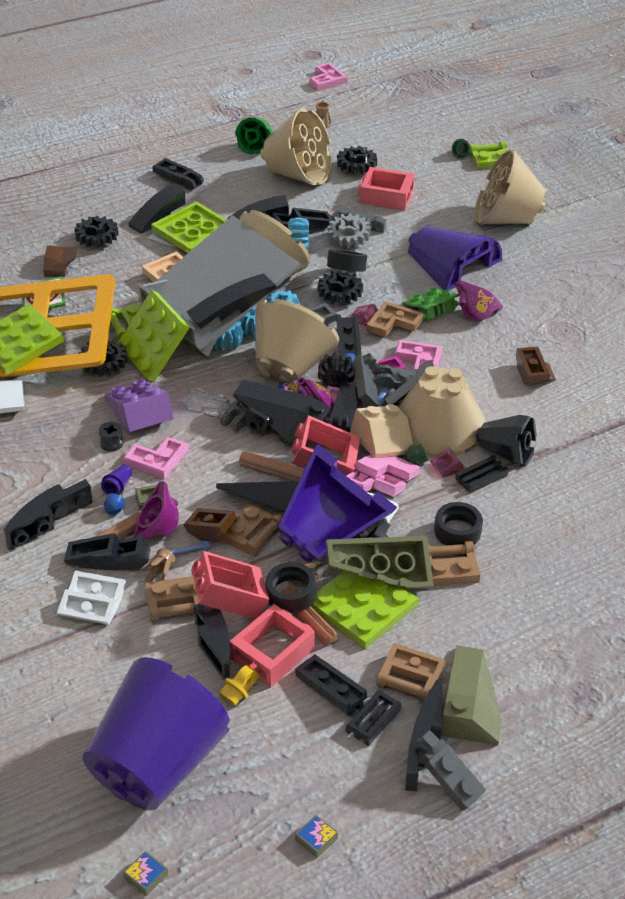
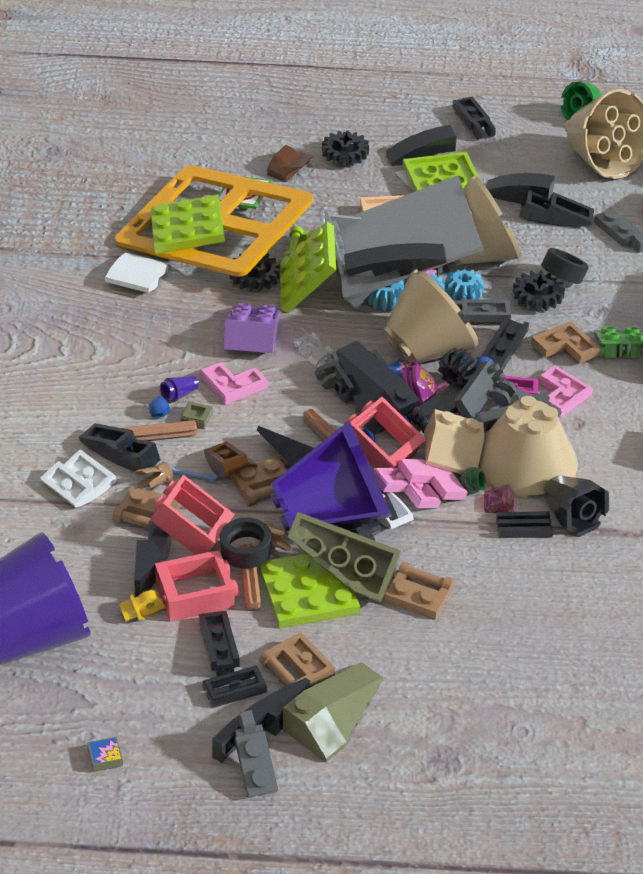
camera: 30 degrees right, 0 degrees up
black slope [4,479,93,550] -> none
black wheel [99,422,124,451] -> none
magenta hat [134,481,179,539] -> none
medium azure gear [288,218,309,249] -> none
light grey gear [327,213,371,249] -> none
clear pink slope [350,304,378,327] -> none
black tyre [434,502,483,545] -> none

